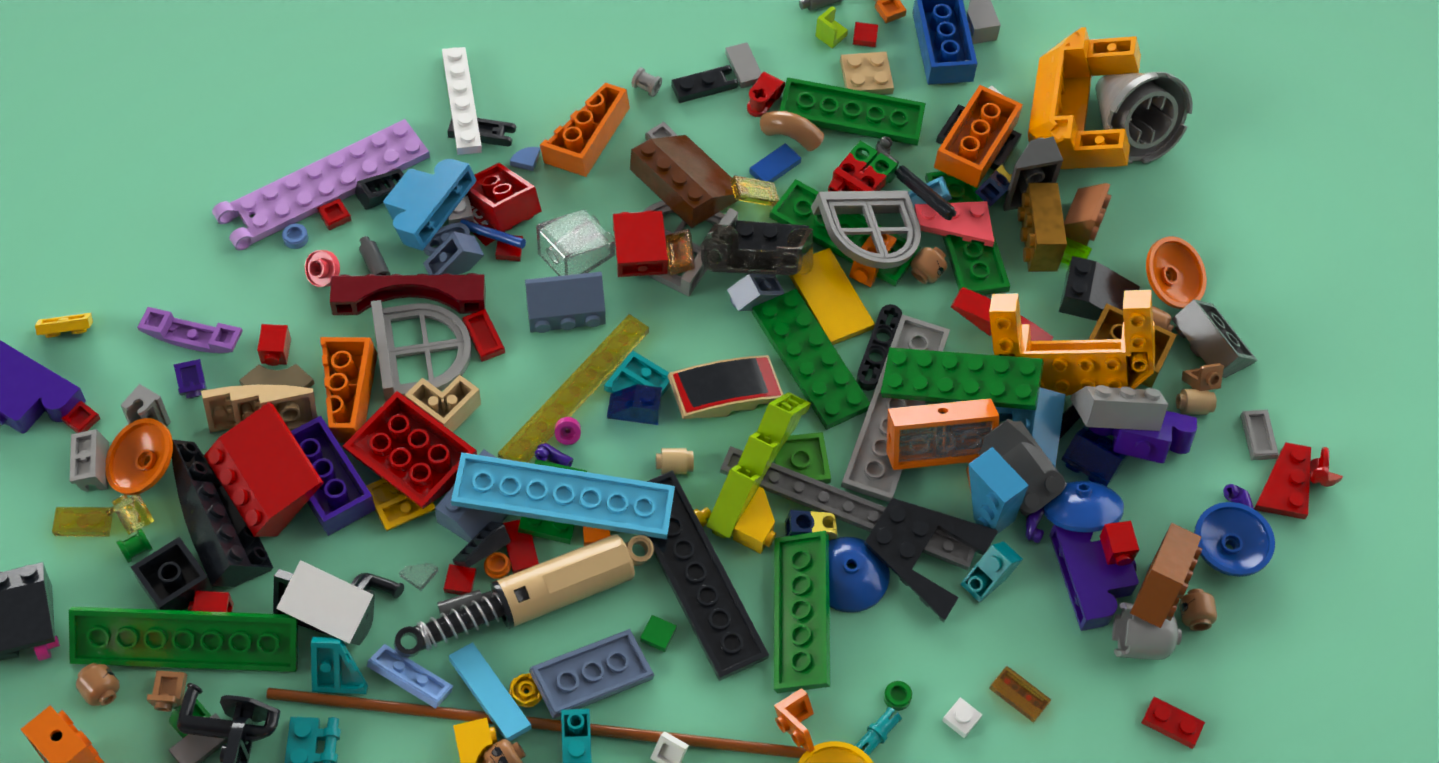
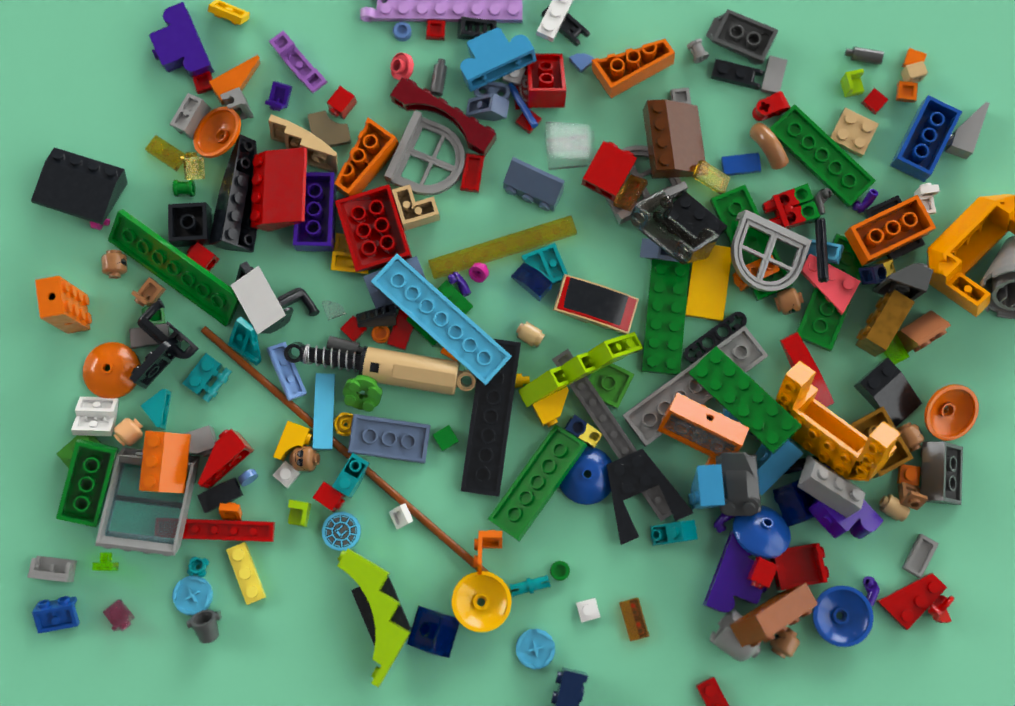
camera: 40 degrees right, 20 degrees up
none -> orange slope [209,55,260,106]
none -> bright green plate [343,375,383,412]
none -> dark grey slope [706,9,778,65]
none -> red panel [770,543,829,591]
none -> dark purple arm [852,189,878,213]
none -> orange plate [897,464,921,487]
none -> white plate [914,183,940,197]

